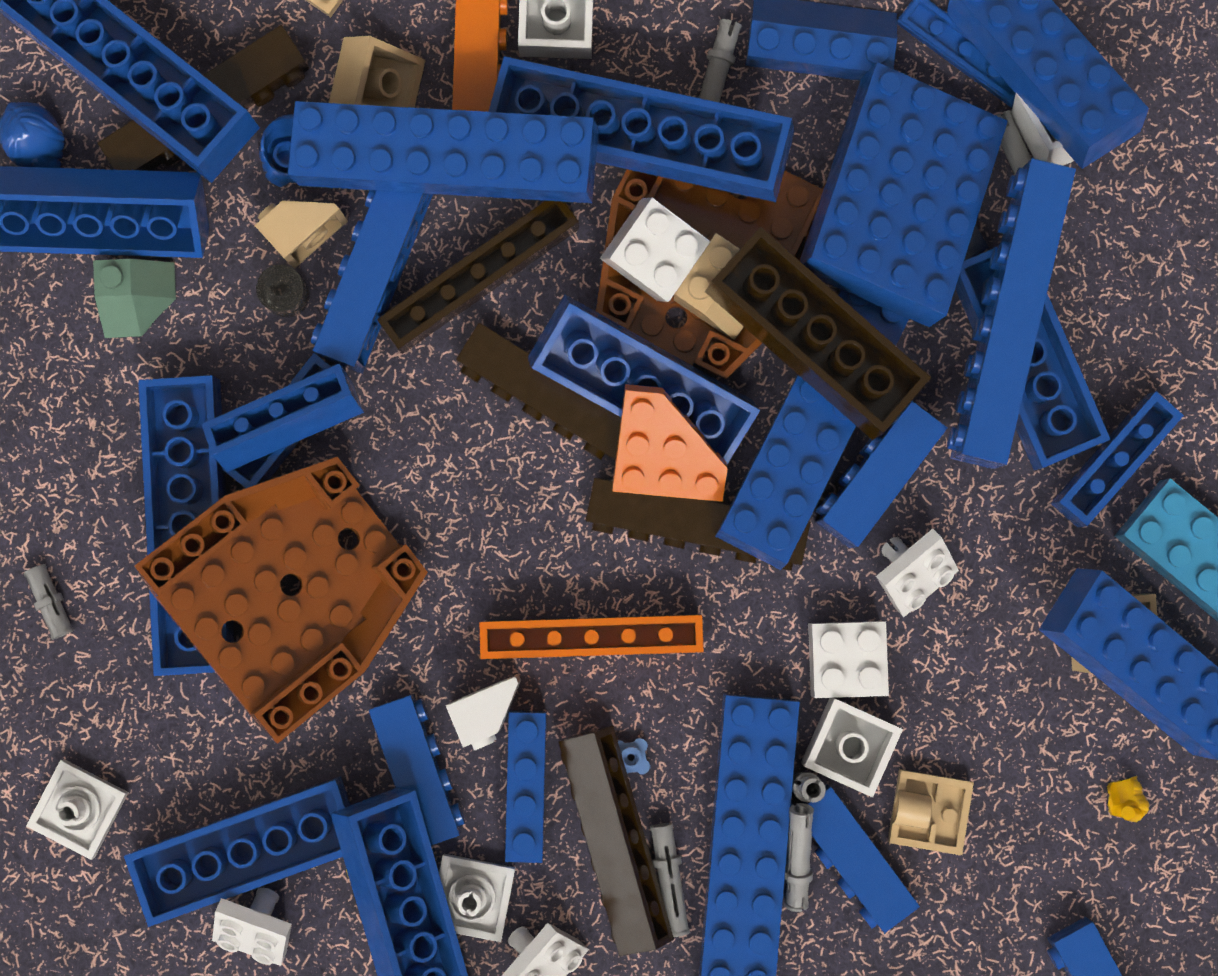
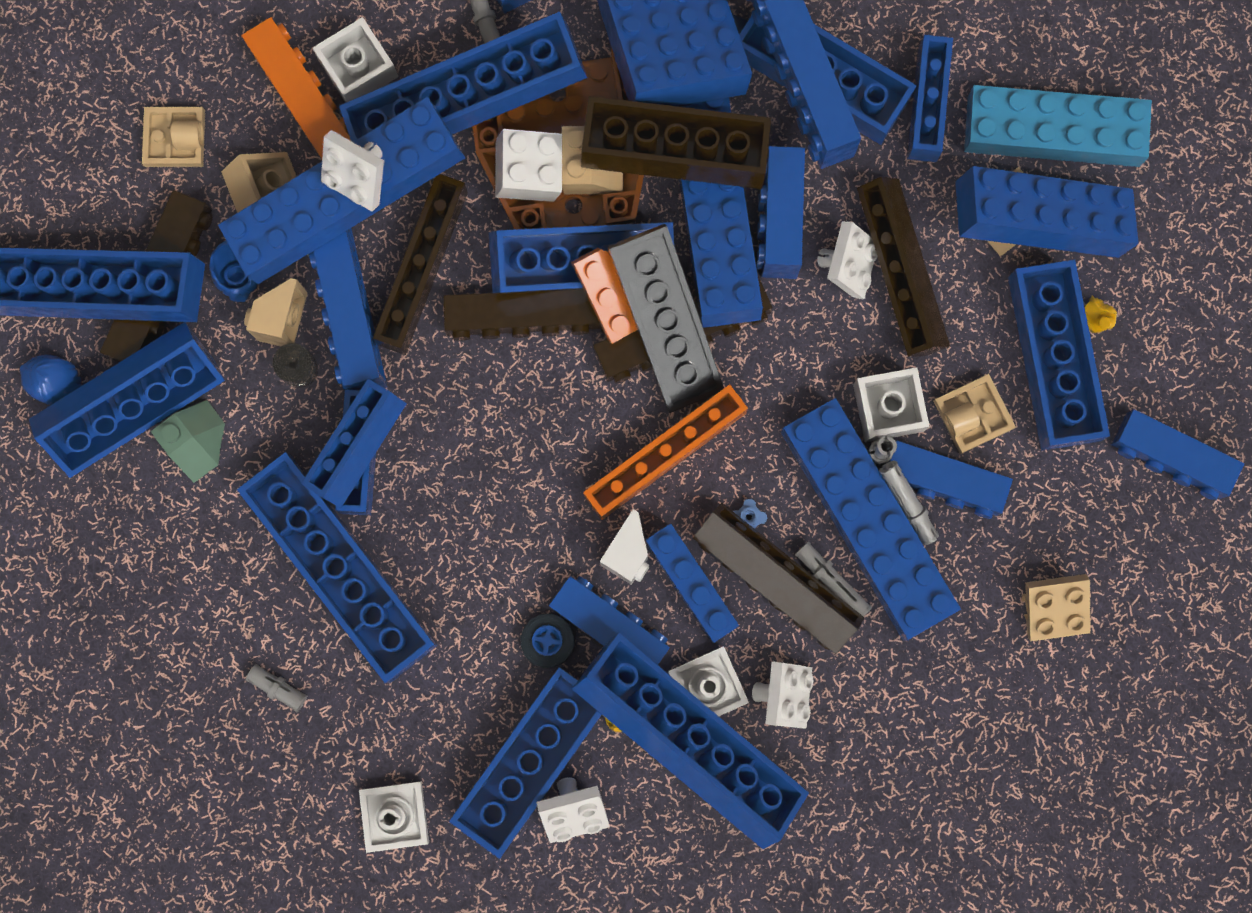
camera: 30 degrees left, 5 degrees down
dark orange wedge [134,457,428,744] -> none
white brick [808,621,889,698] -> none
none -> white plate [321,130,384,212]
none -> black wheel [521,614,575,668]
none -> plate [607,224,724,413]
none -> dark brown brick [857,176,950,357]
none -> blue brick [1008,260,1110,451]

